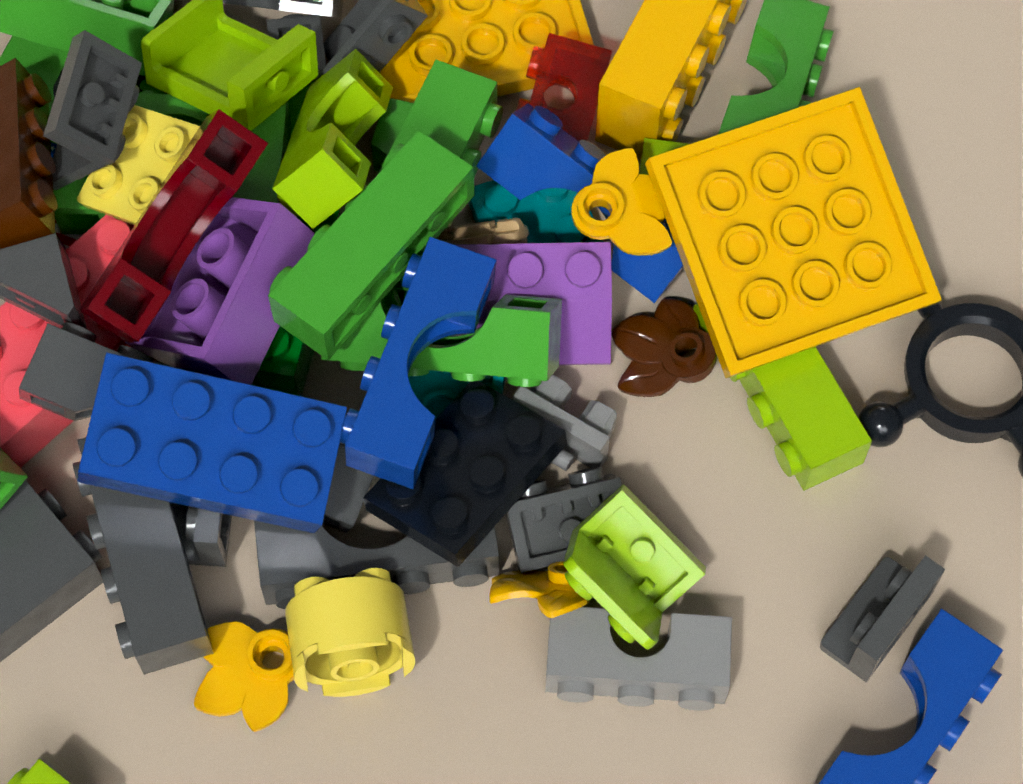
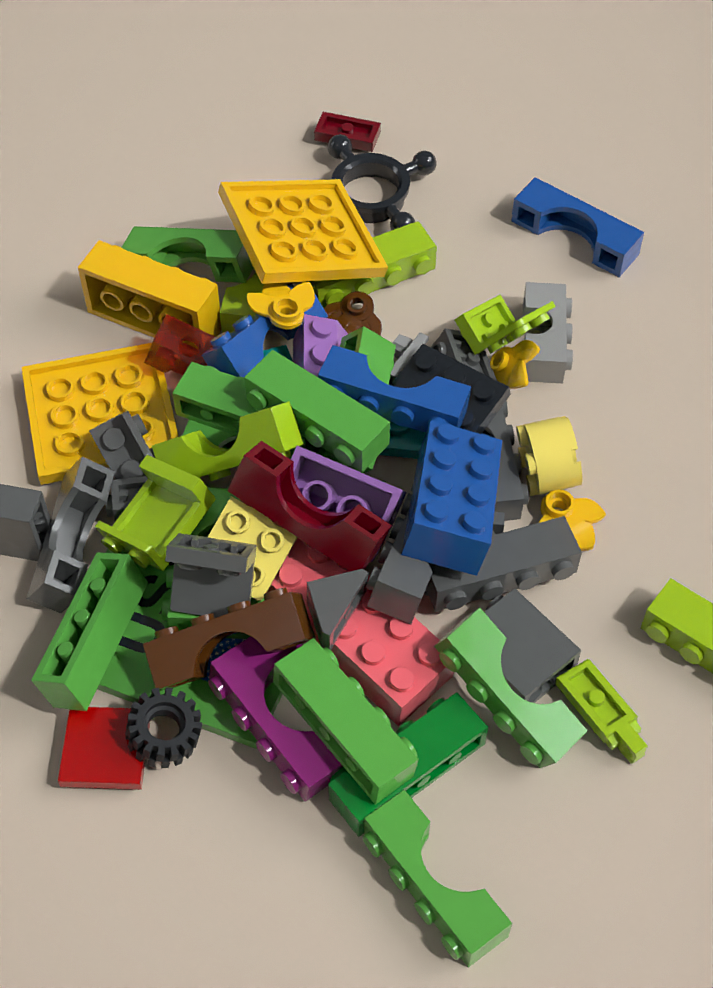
camera: 90 degrees left, 10 degrees down
dark grey bracket [820,555,945,683] -> none

